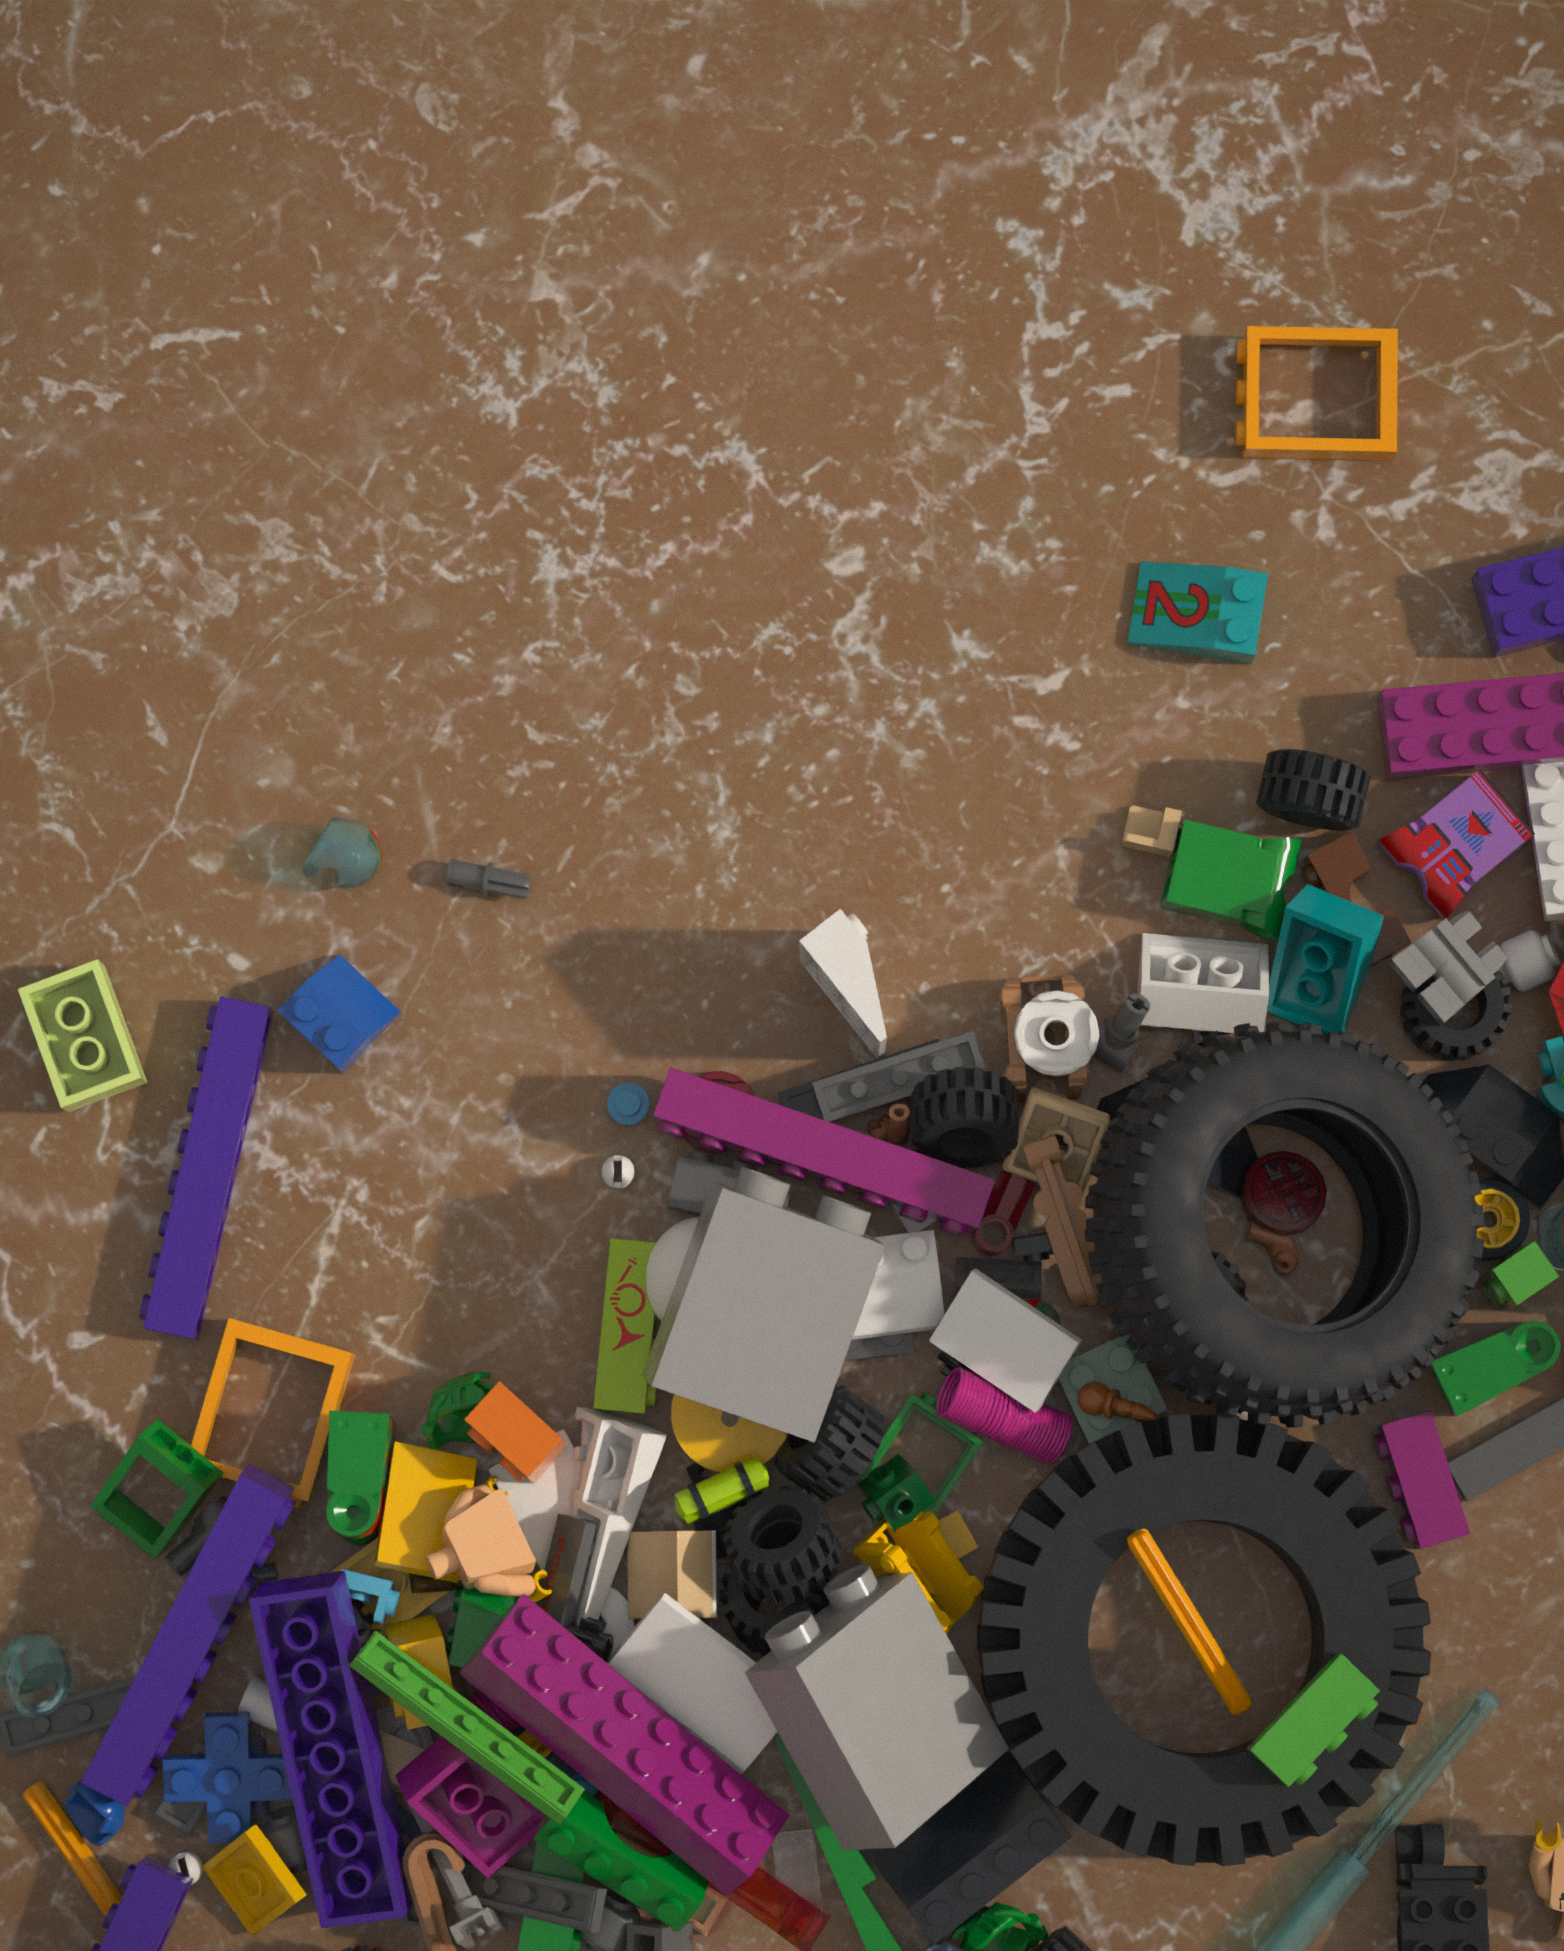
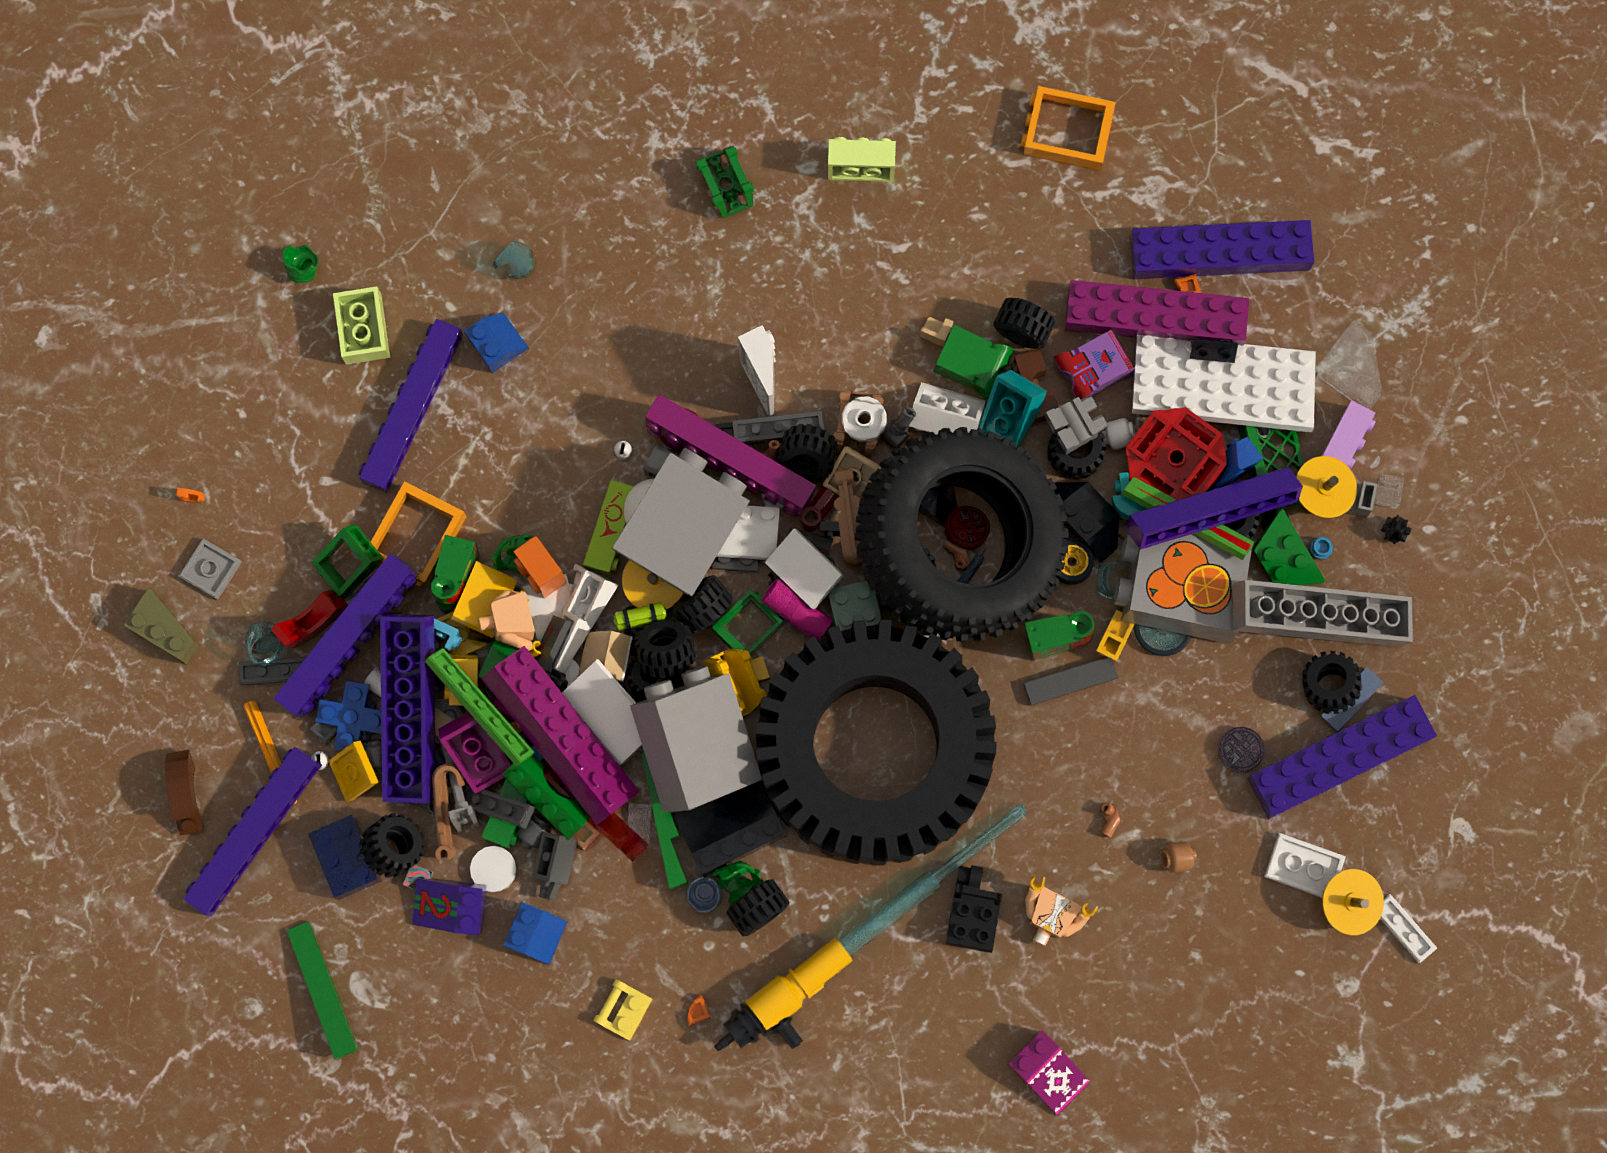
camera: 10 degrees right, 5 degrees down
blue hair [65,1779,125,1847] -> none
dark grey axle [446,859,532,899] -> none
dark azure plate [607,1083,650,1125] -> none
dark green brick [857,1454,935,1532] -> none
dark orange bar [1077,1381,1157,1421] -> none
teal slope [1127,561,1268,664] -> none
light orange axle [1127,1528,1252,1715] -> none
bright green brick [1247,1653,1380,1787] -> none
magenta brick [1374,1410,1470,1549] -> none
bright green brick [1481,1241,1560,1310] -> none
none -> red arch [271,590,348,649]
none -> green piece [695,146,754,218]
none -> yellowish green brick [828,137,896,182]
none -> sand blue piece [958,548,986,584]

